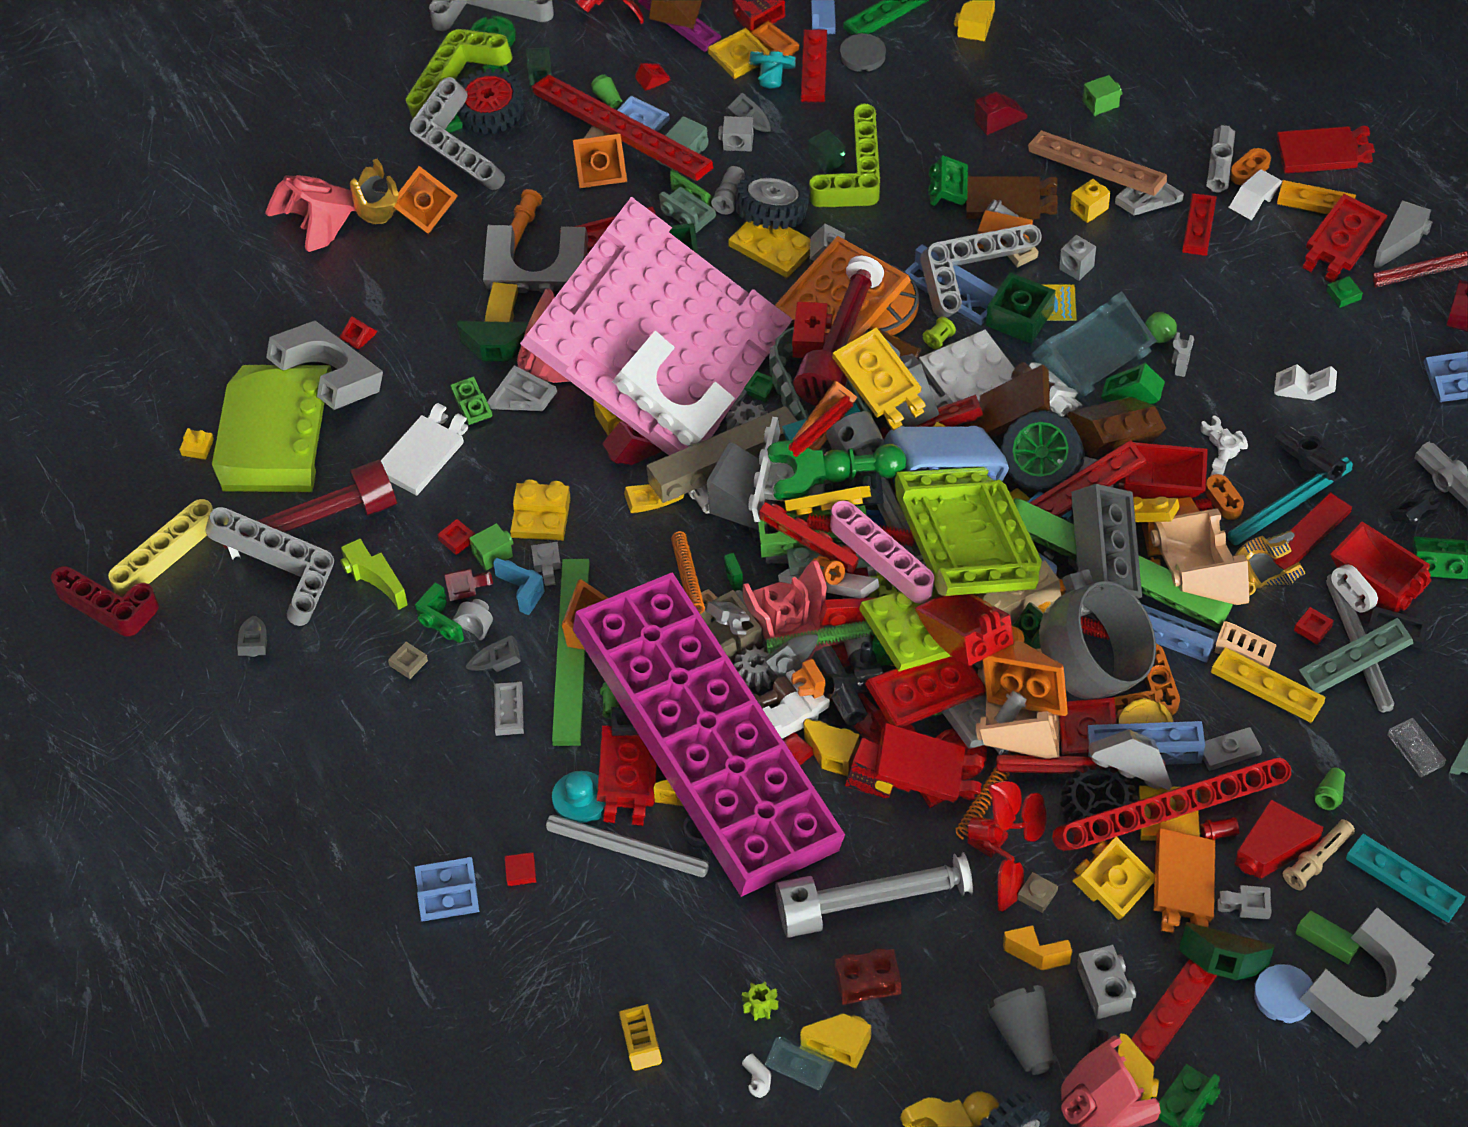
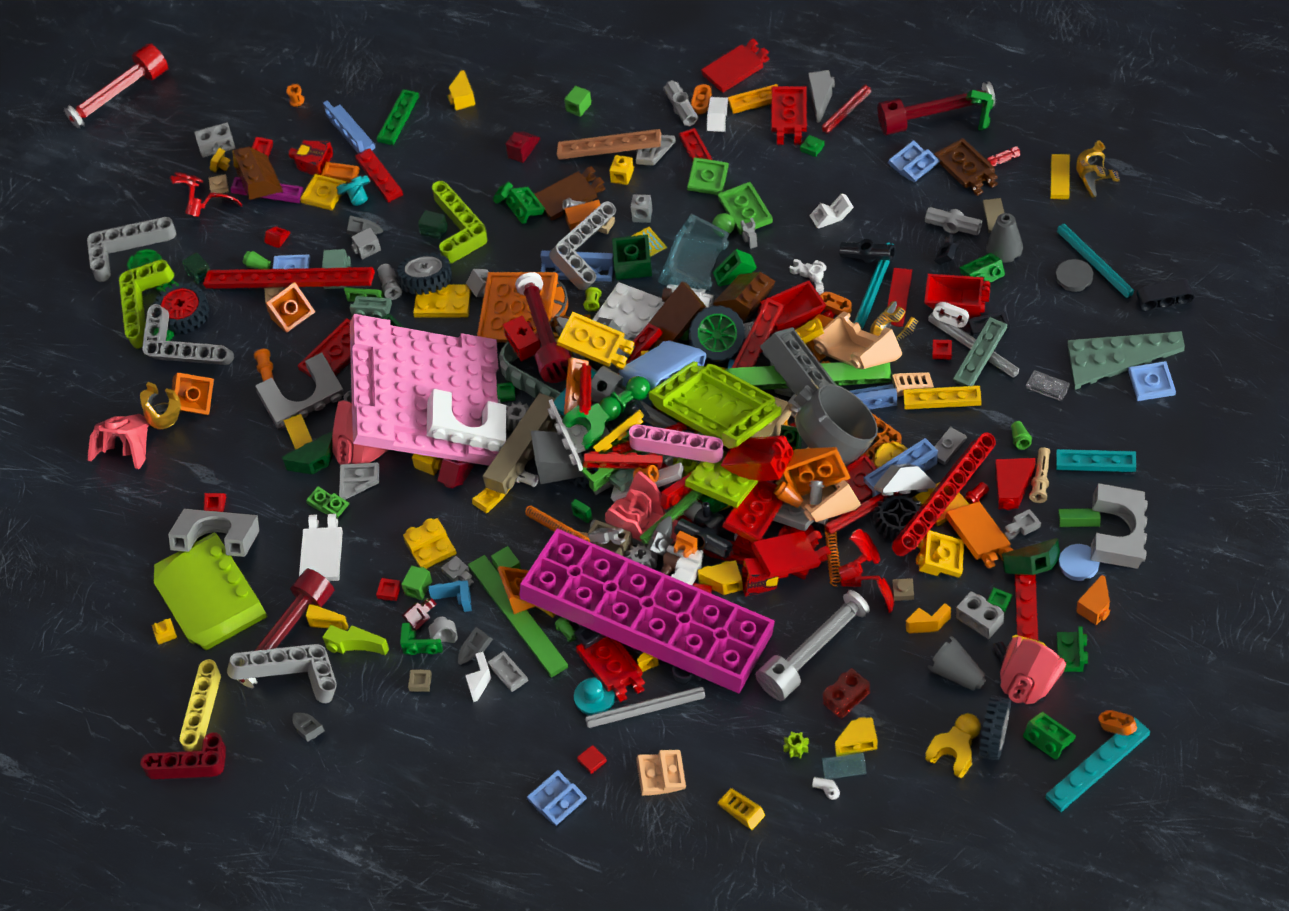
camera: 30 degrees left, 0 degrees up
dark grey tile [840,34,886,72] -> none
none -> yellow slope [306,604,349,630]
none -> white slope [465,652,491,702]
none -> bright green brick [491,546,521,573]
none -> green tile [492,182,513,204]
none -> light nougat slope [636,750,686,796]
none -> bright green tile [687,157,729,195]
none -> bright green plate [718,182,773,235]
none -> orange cone [774,481,804,508]
none -> green tile [987,588,1012,614]
none -> orange slope [1076,575,1110,625]

